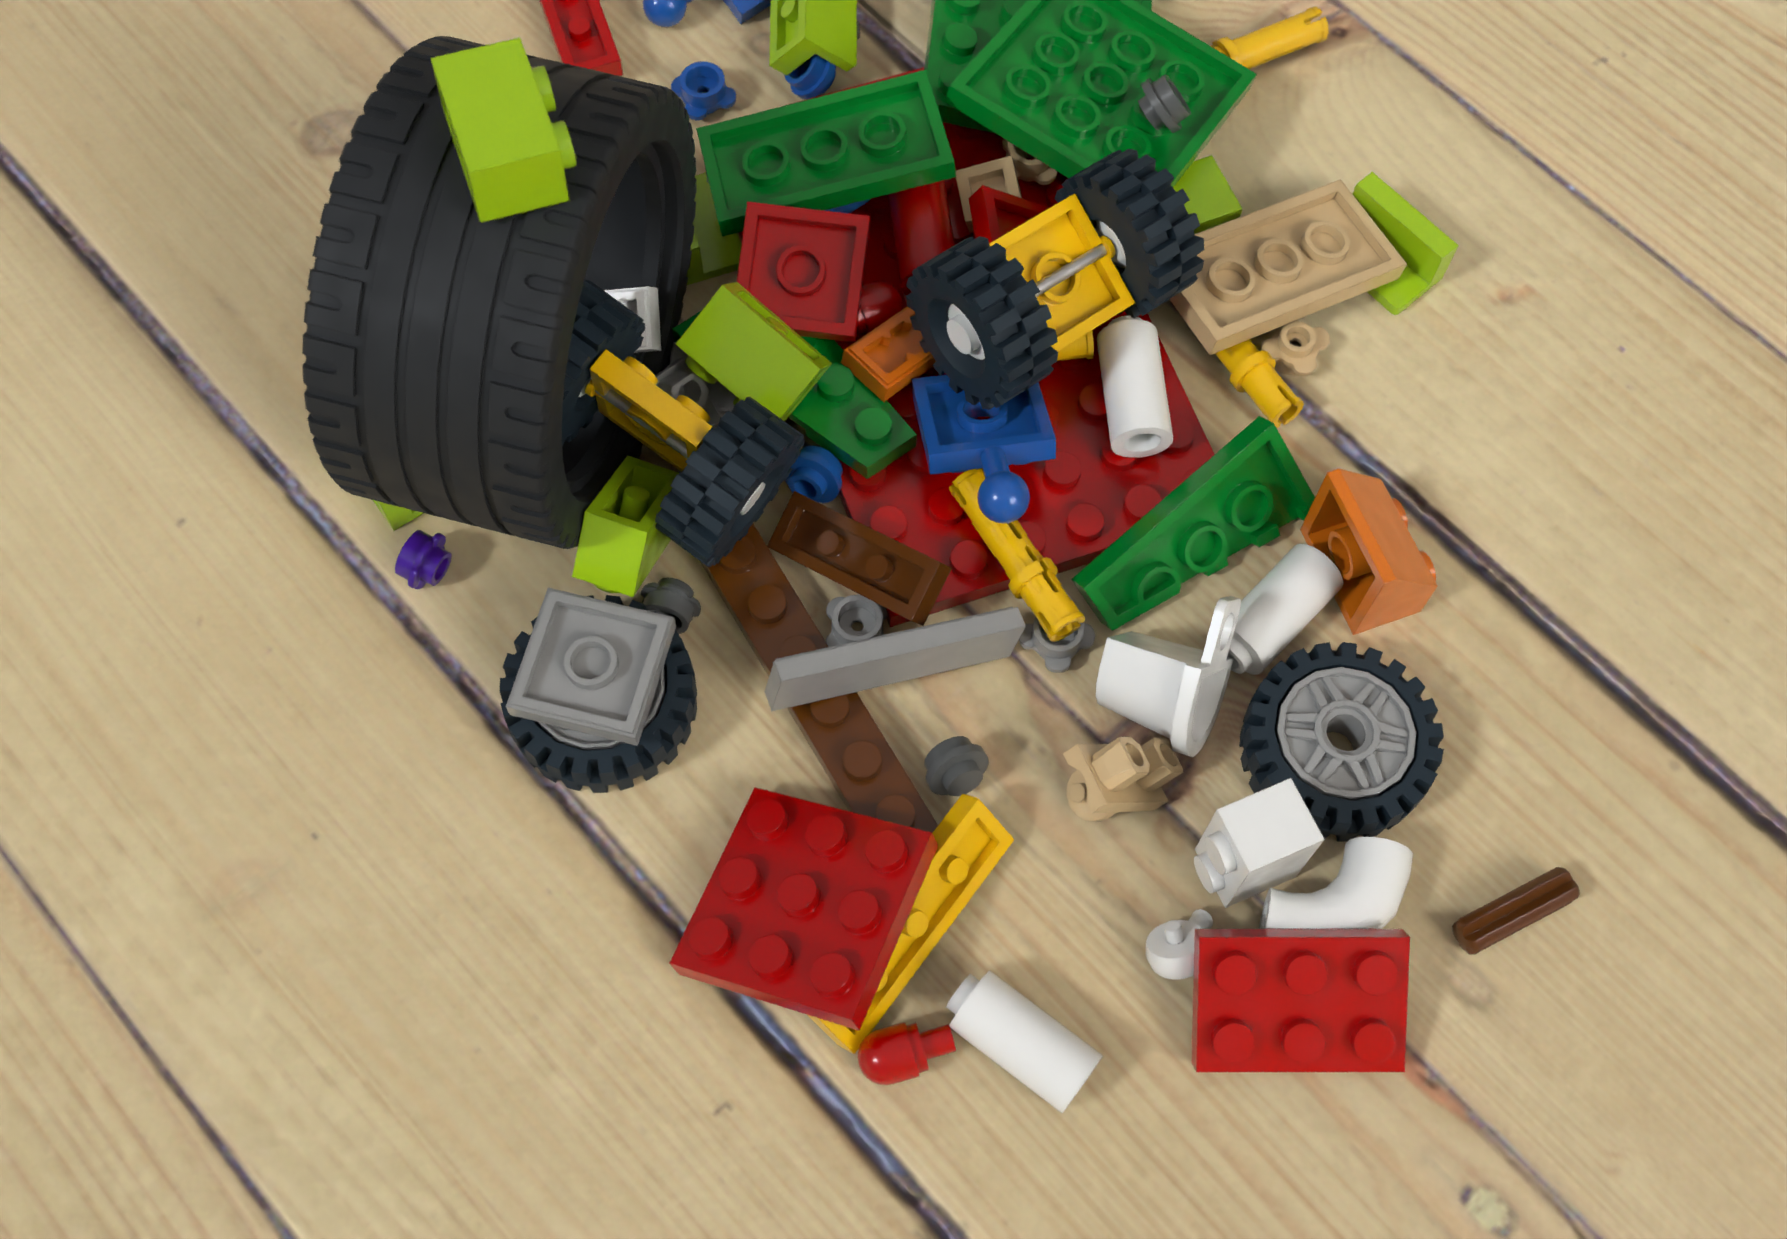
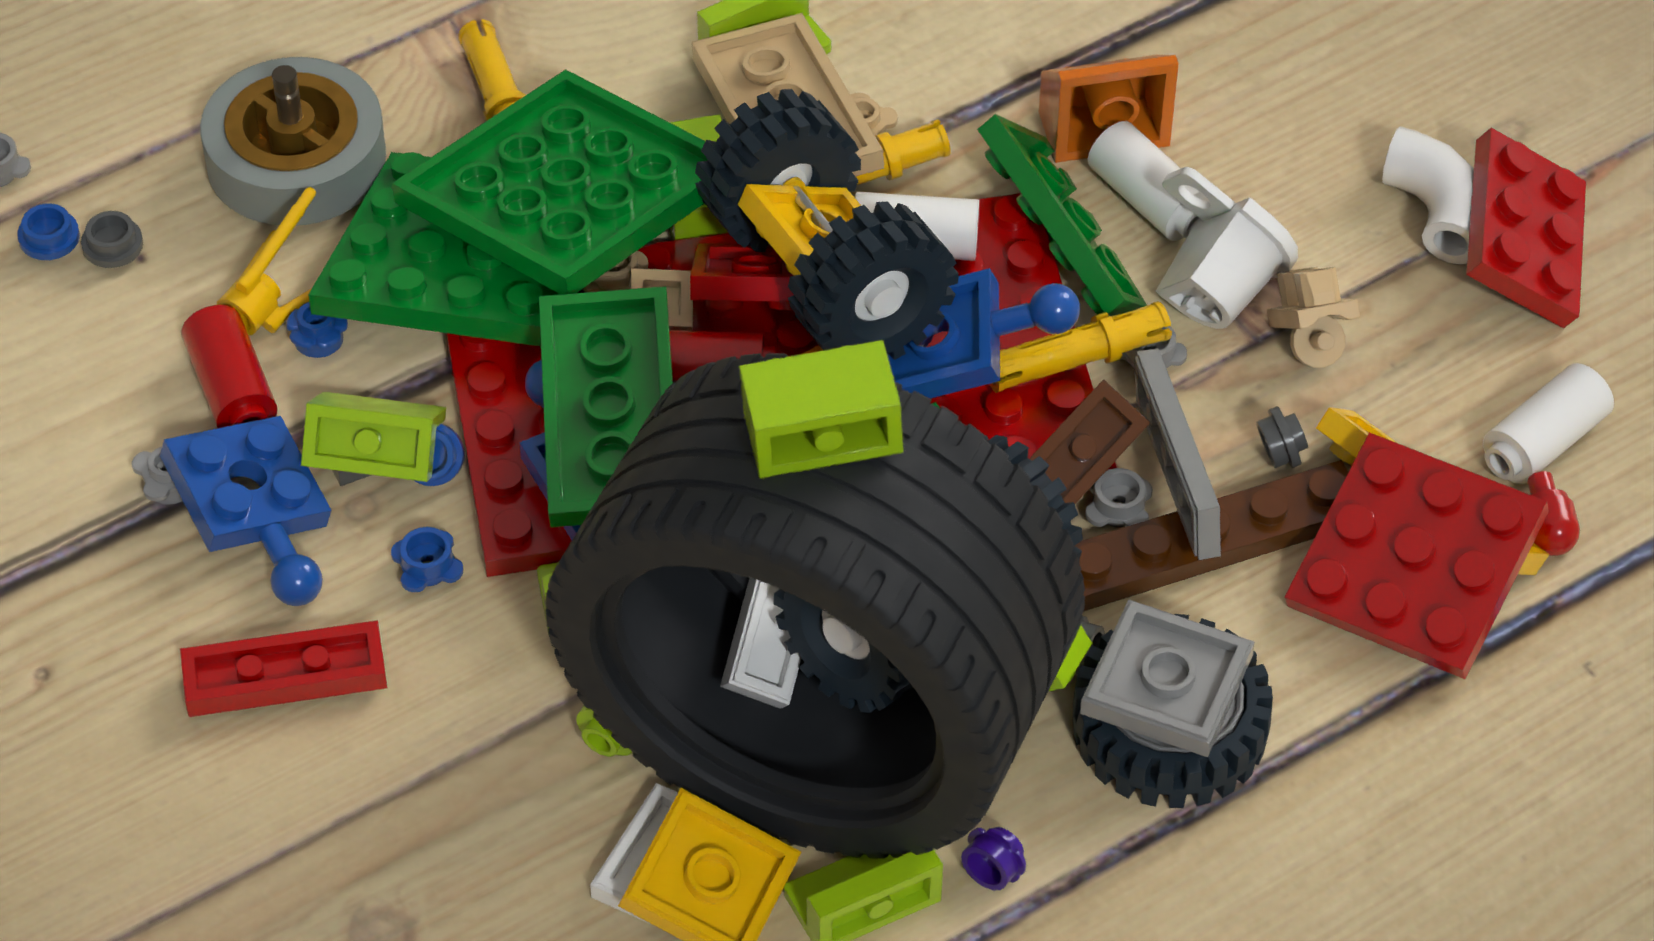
camera: 80 degrees left, 15 degrees down
dark grey plate [1138,74,1191,133] -> none
white piece [1146,909,1213,980] -> none
white brick [1194,778,1325,908] -> none
wheel [1239,642,1444,842] -> none
reddish brown axle [1452,867,1580,955] -> none

